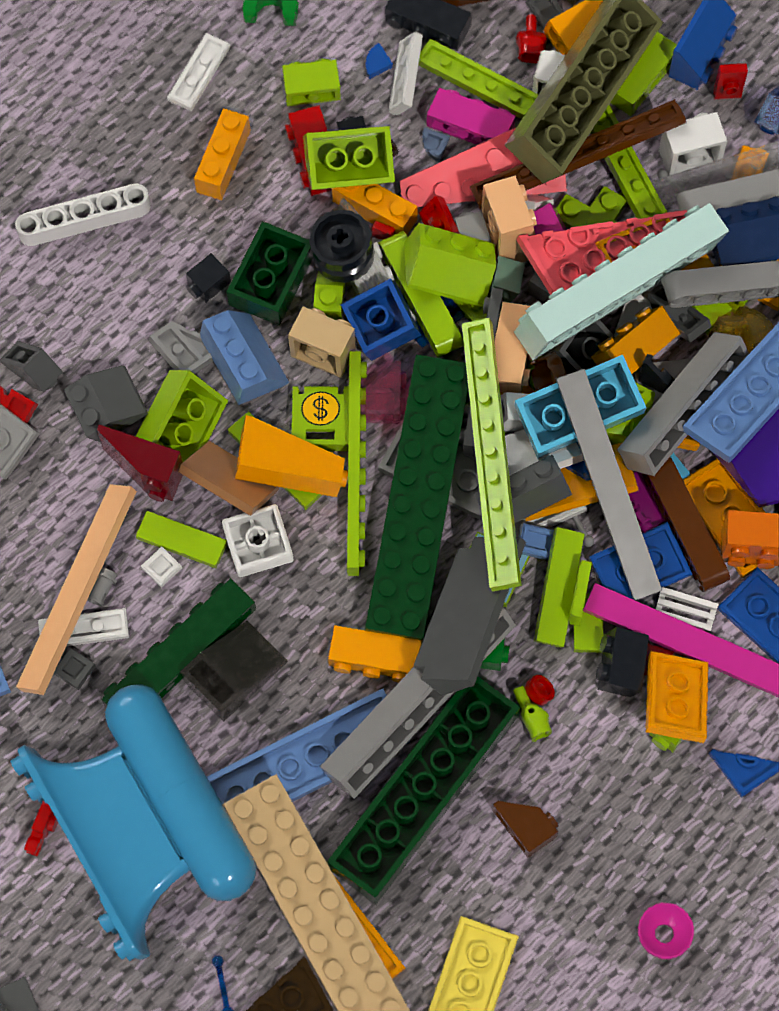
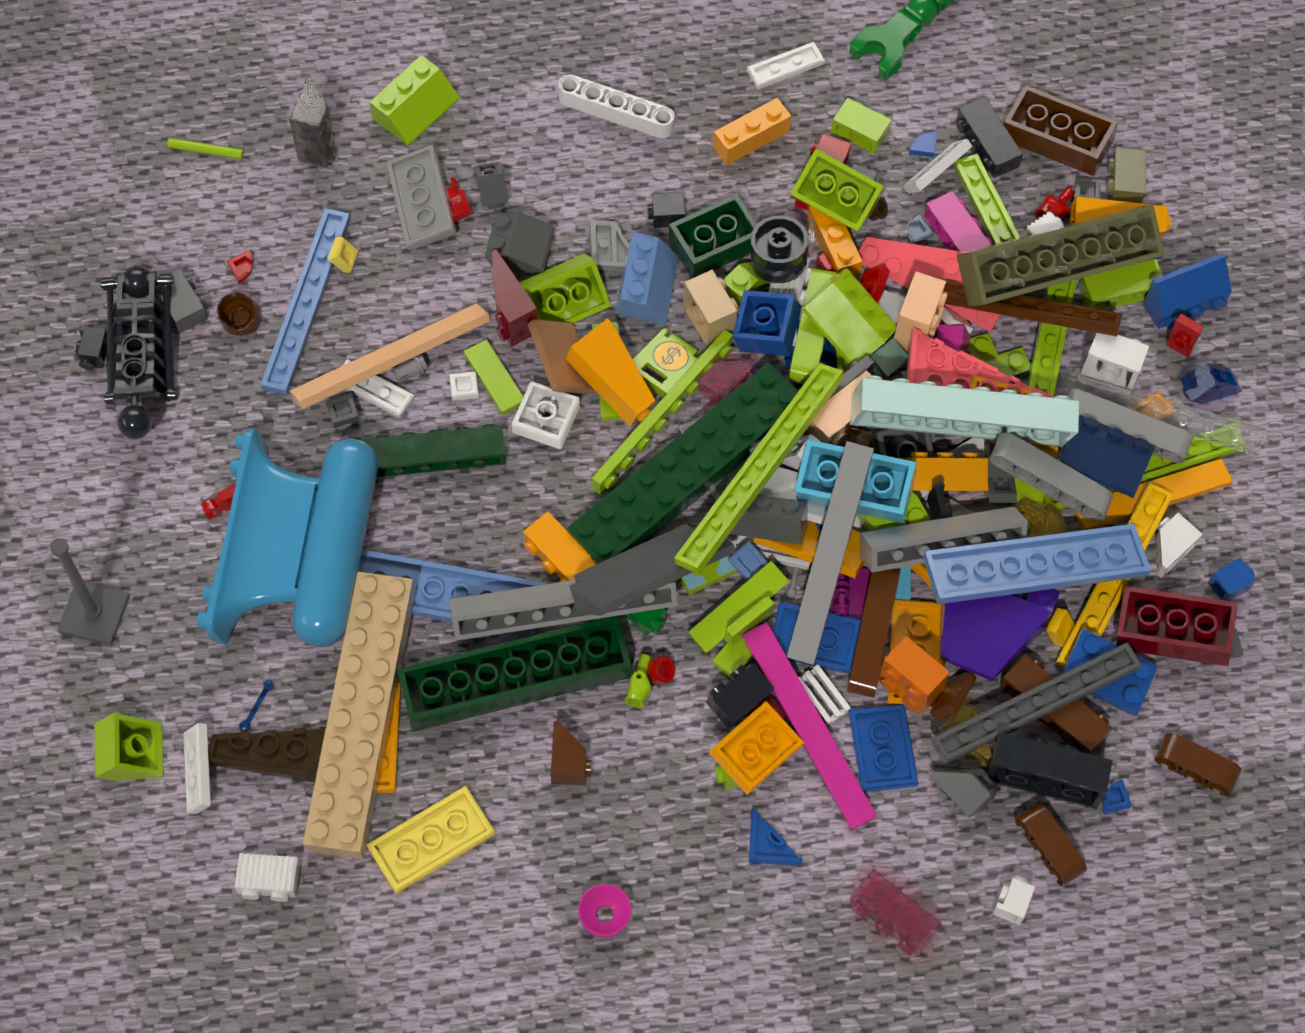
camera: 35 degrees right, 5 degrees down
clear smoke slope [180,621,288,722] -> none

